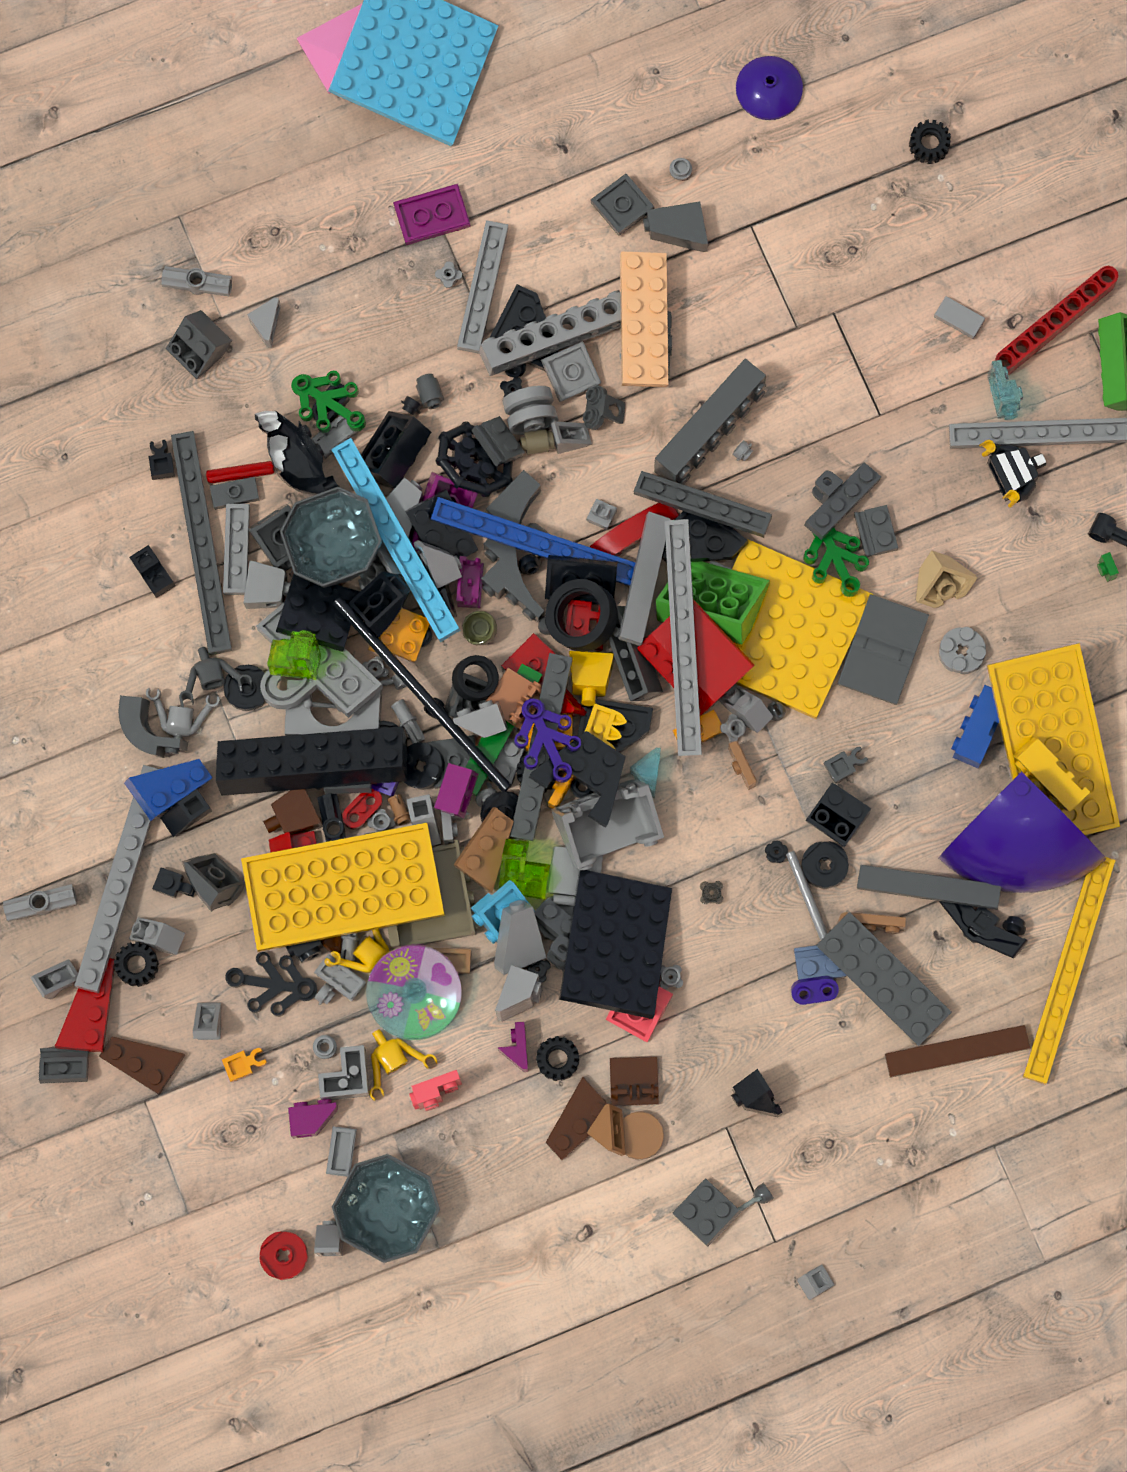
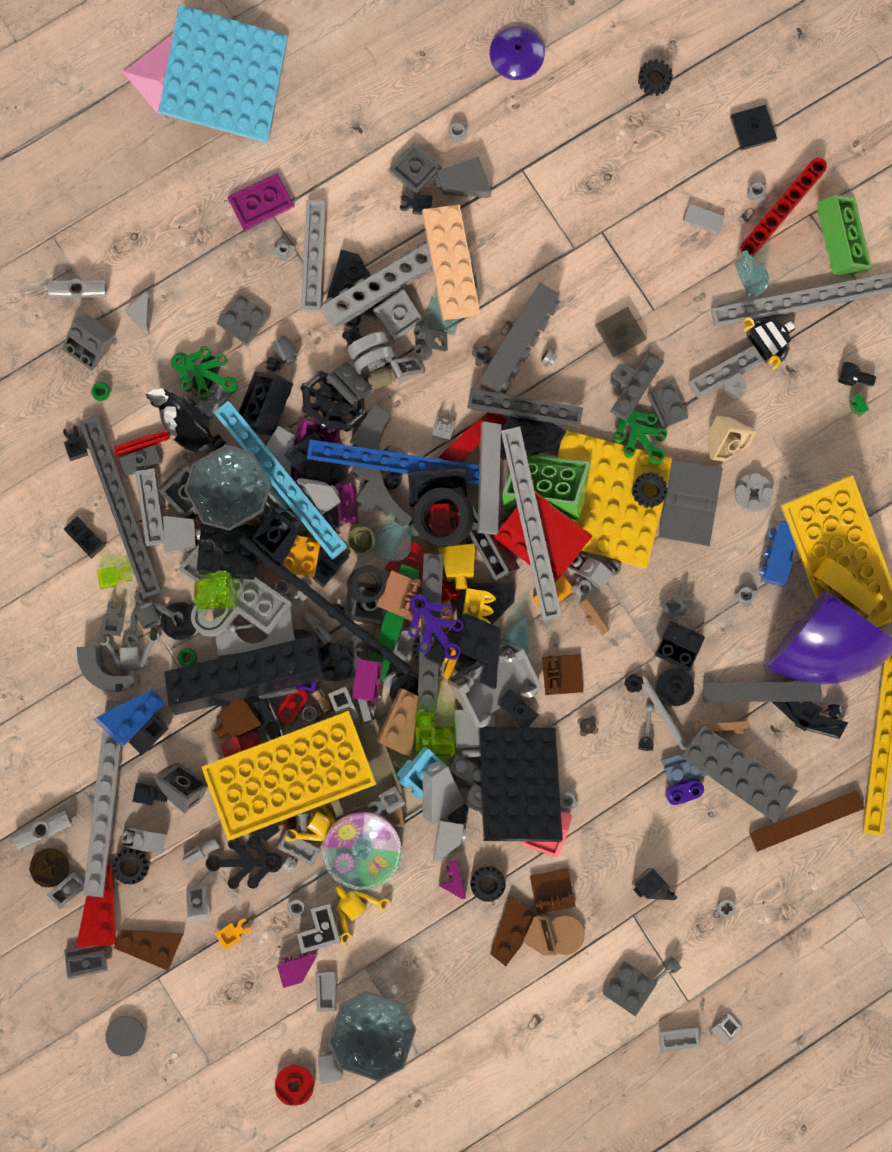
camera: 20 degrees left, 5 degrees up
coral plate [409,1070,462,1111] -> none
light grey slope [453,700,508,738] -> none
none -> dark brown tile [29,848,70,888]
none -> green plate [91,382,111,401]
none -> clear neon green plate [96,566,132,590]
none -> dark grey plate [100,601,124,637]
none -> dark grey tile [105,1016,145,1056]
none -> green plate [178,648,197,667]
none -> light grey axle [181,837,220,866]
none -> dark grey plate [217,294,270,346]
none -> black slope [312,551,350,588]
none -> light grey plate [368,786,405,816]
none -> clear light blue tile [375,524,413,562]
none -> black plate [400,194,433,215]
none -> clear light blue piece [424,297,461,335]
none -> dark grey plate [472,346,493,367]
none -> black plate [497,690,538,727]
none -> reddish brown hinge [542,654,584,695]
none -> clear smoke plate [595,307,647,358]
none -> black tyre [632,472,668,508]
none -> hinge [638,704,654,751]
none -> light grey plate [658,1026,701,1051]
none -> light grey plate [689,346,764,400]
none -> light grey bush [717,899,736,918]
none -> black plate [730,104,777,151]
none -> light grey plate [734,584,757,607]
none -> light grey plate [747,182,766,201]

